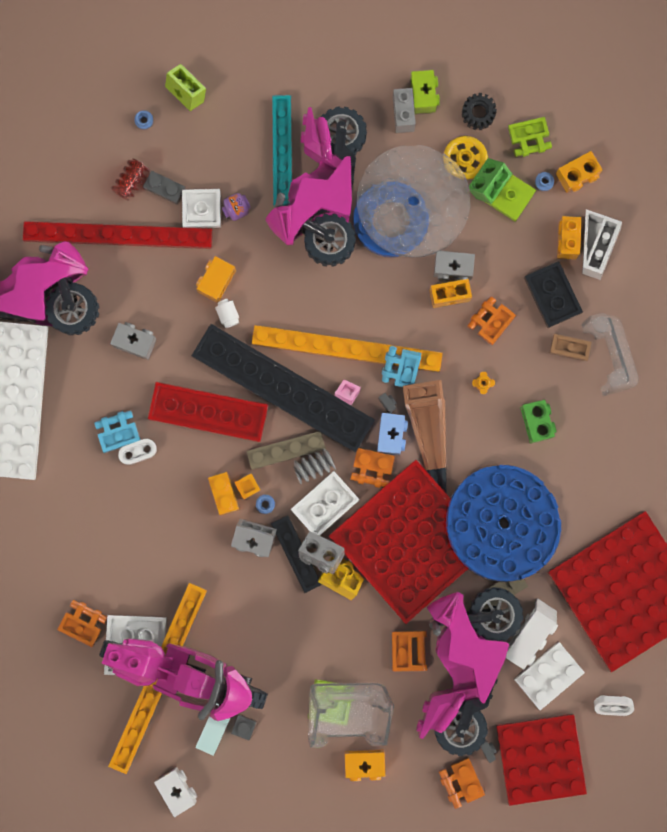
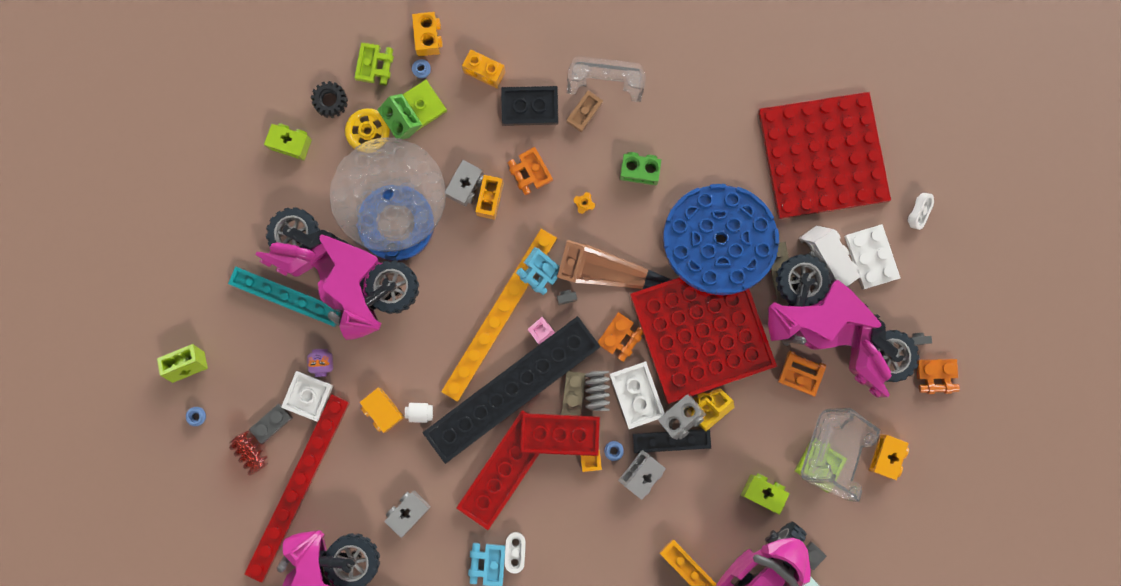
camera: 70 degrees left, 0 degrees up
light orange brick [208,472,240,516] -> none
light blue brick [377,413,408,455] -> none
light grey brick [393,88,416,133] -> none
red plate [496,714,587,806] -> none
white wedge [582,210,622,280] -> none
none -> red tile [520,413,600,456]
none -> lime brick [741,473,790,515]

